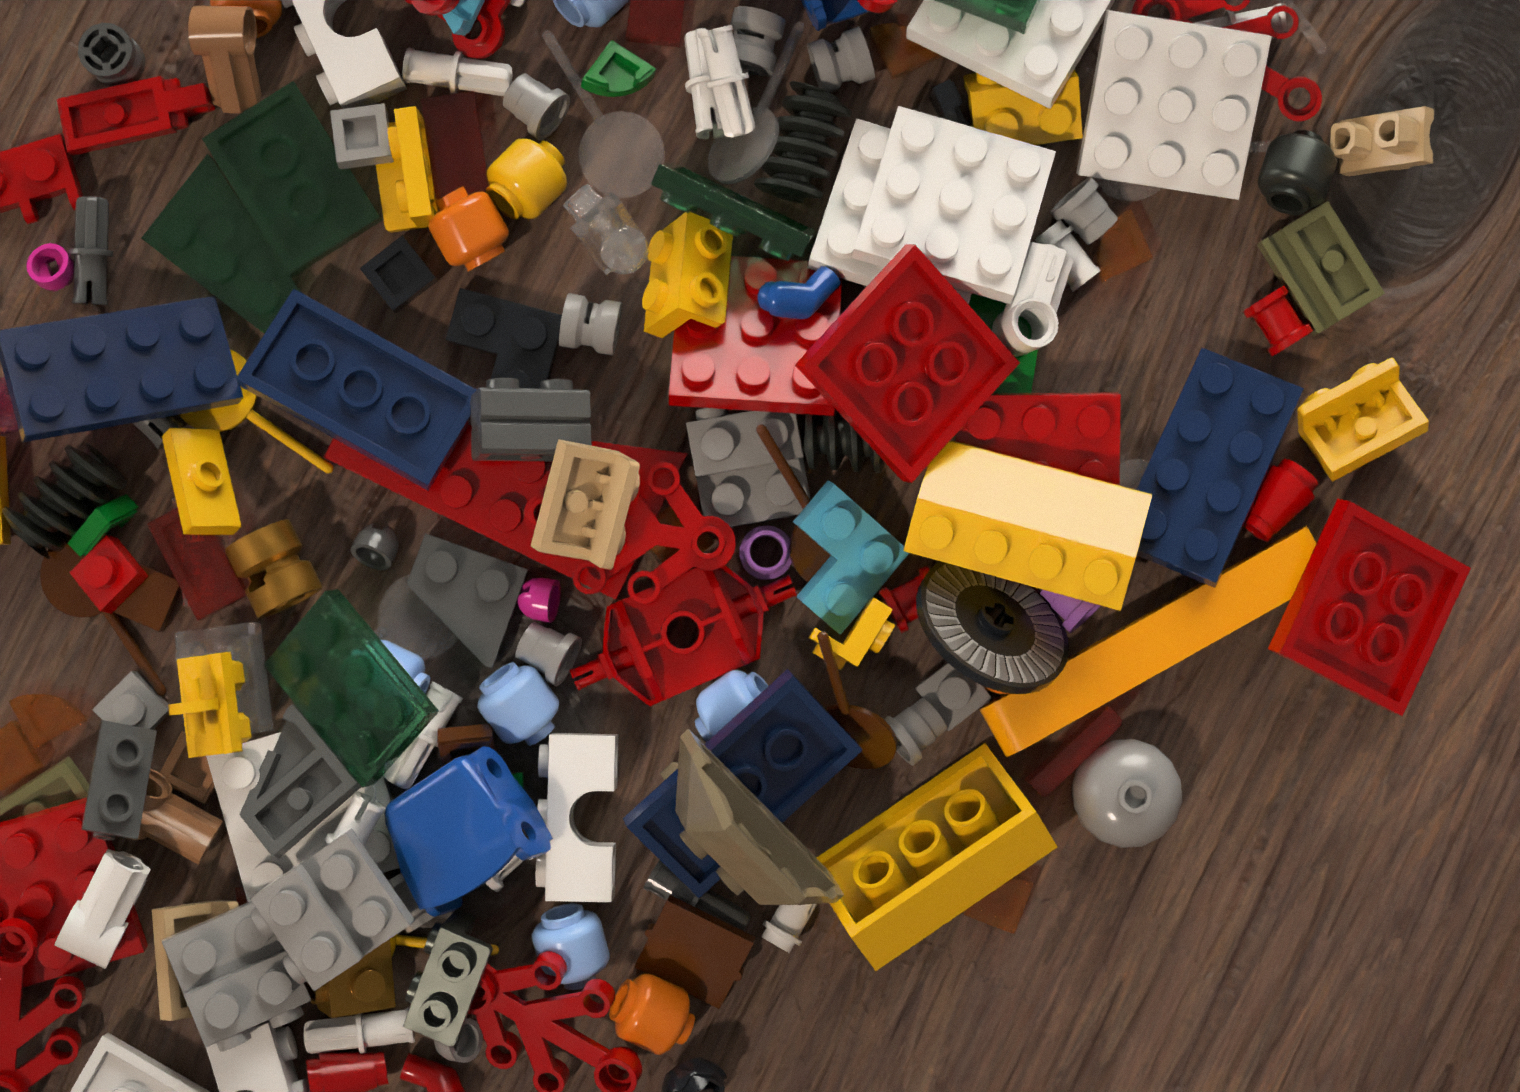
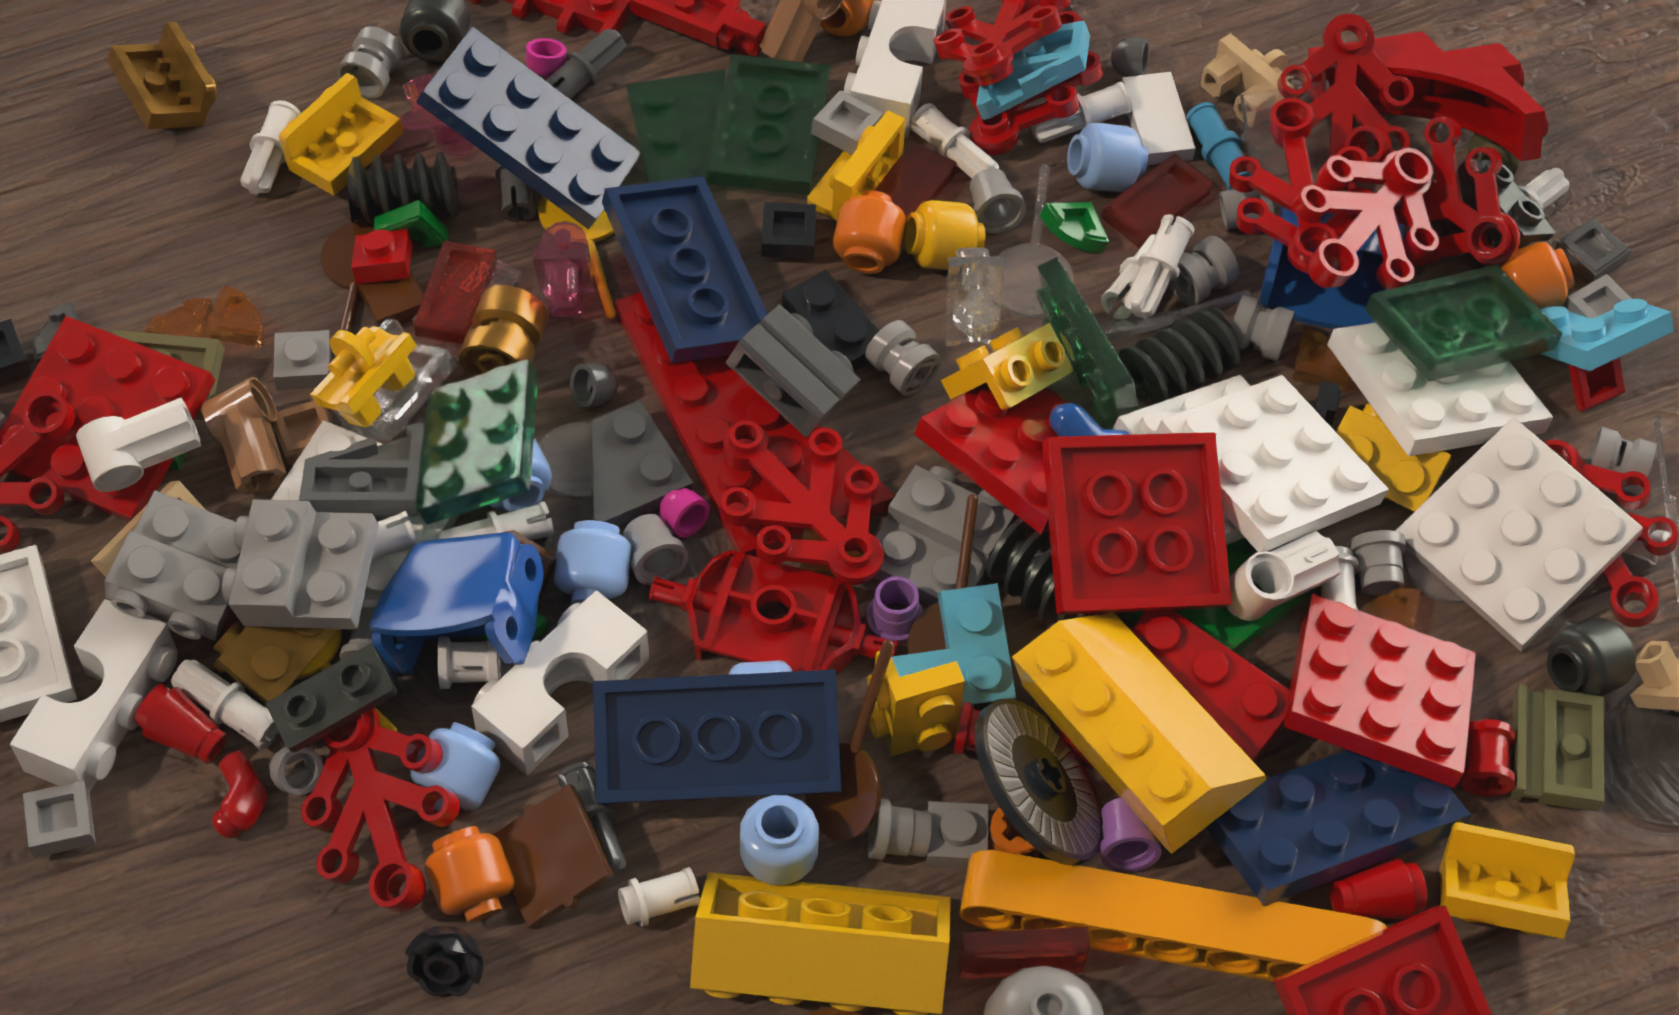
camera: 30 degrees right, 30 degrees down
dark grey hinge [81,720,157,840] -> none
yellow plate [162,428,242,535] -> none
tan bracket [531,439,640,570] -> none
dark tan wedge [675,729,844,905] -> none
none -> clear pink hips [533,221,594,317]
none -> light blue head [740,795,819,885]
none -> plate [1284,594,1476,788]

